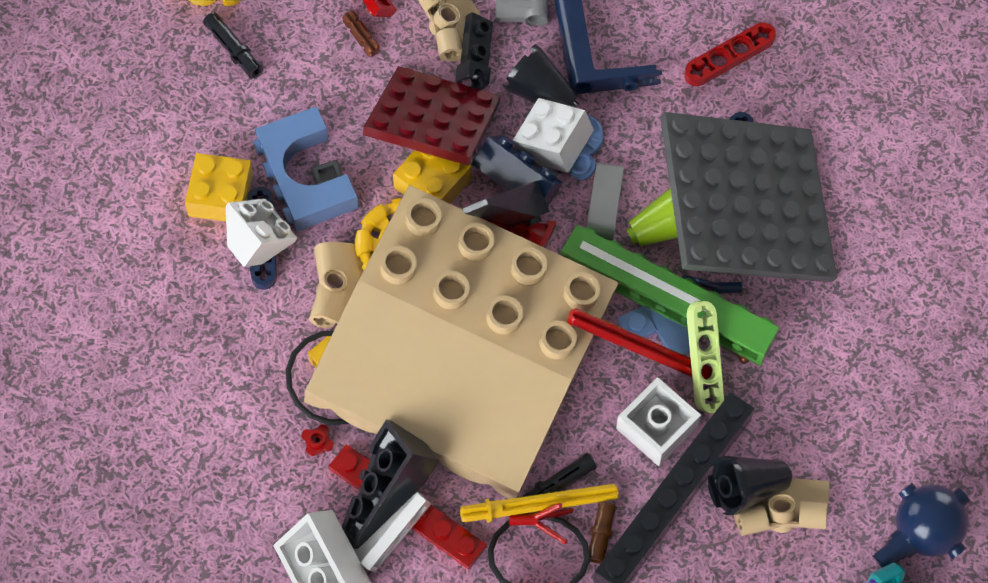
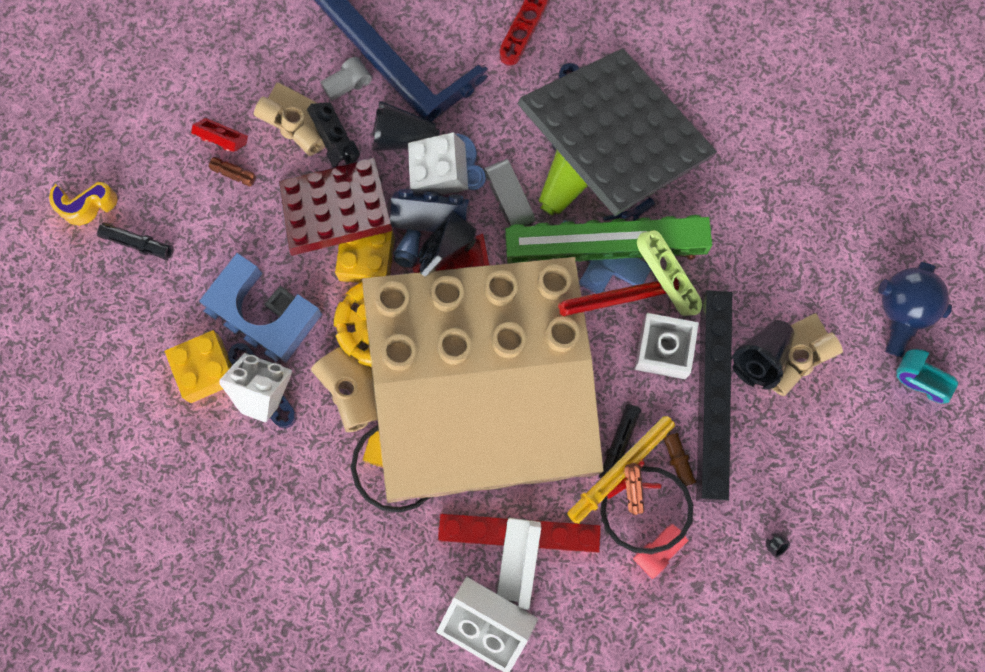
camera: 30 degrees left, 10 degrees up
red plate [301,425,334,456] -> none
black wedge [342,419,440,550] -> none
none -> medium blue cone [393,229,421,268]
none -> axle [624,463,645,515]

